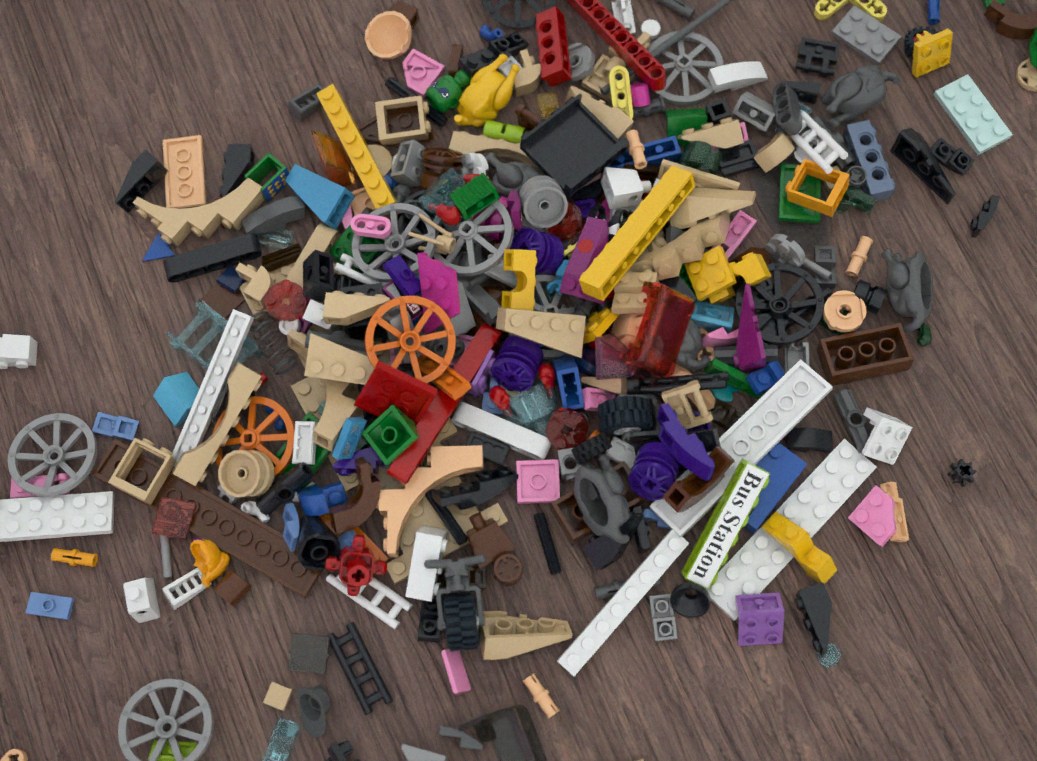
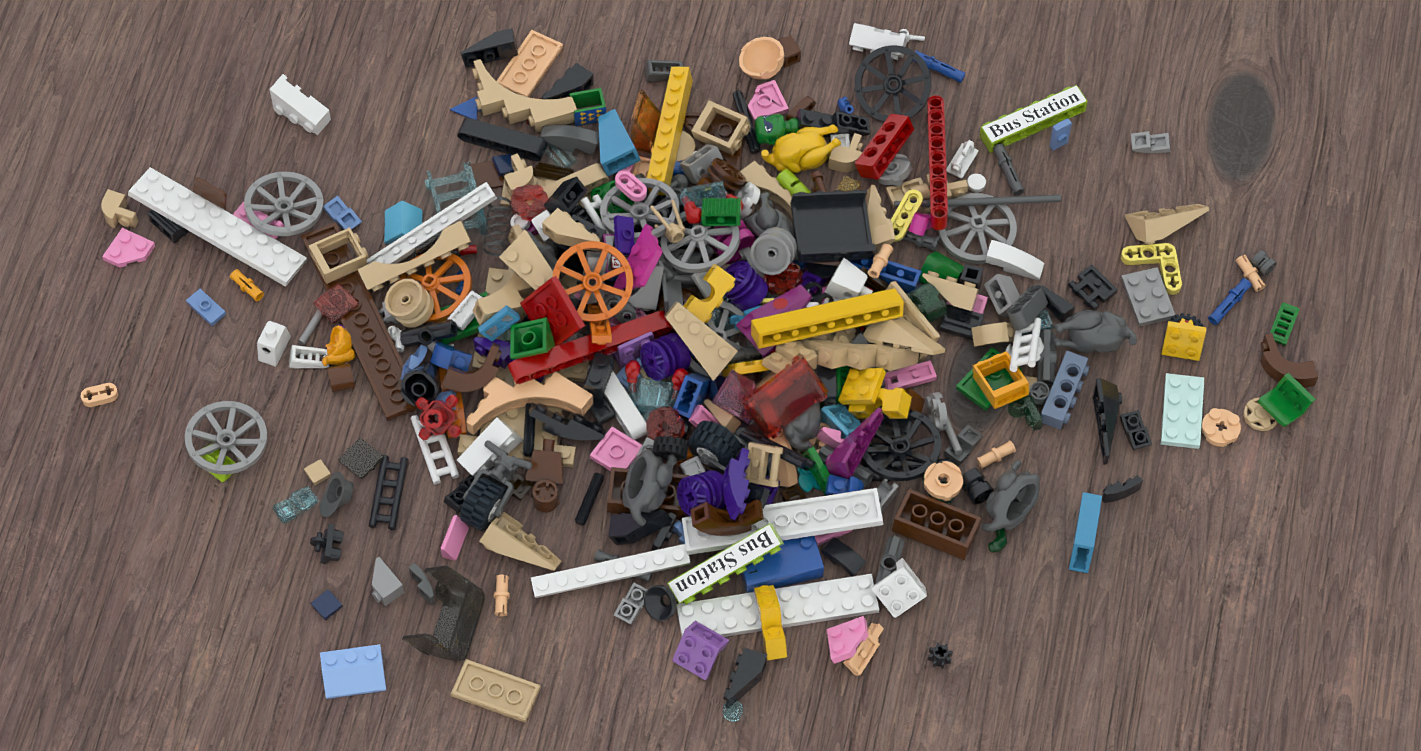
camera: 30 degrees right, 10 degrees down
magenta slope [507,190,523,229] -> none
none -> black brick [583,352,614,400]
none -> dark azure slope [1069,492,1102,573]
none -> light nougat plate [1201,408,1241,447]

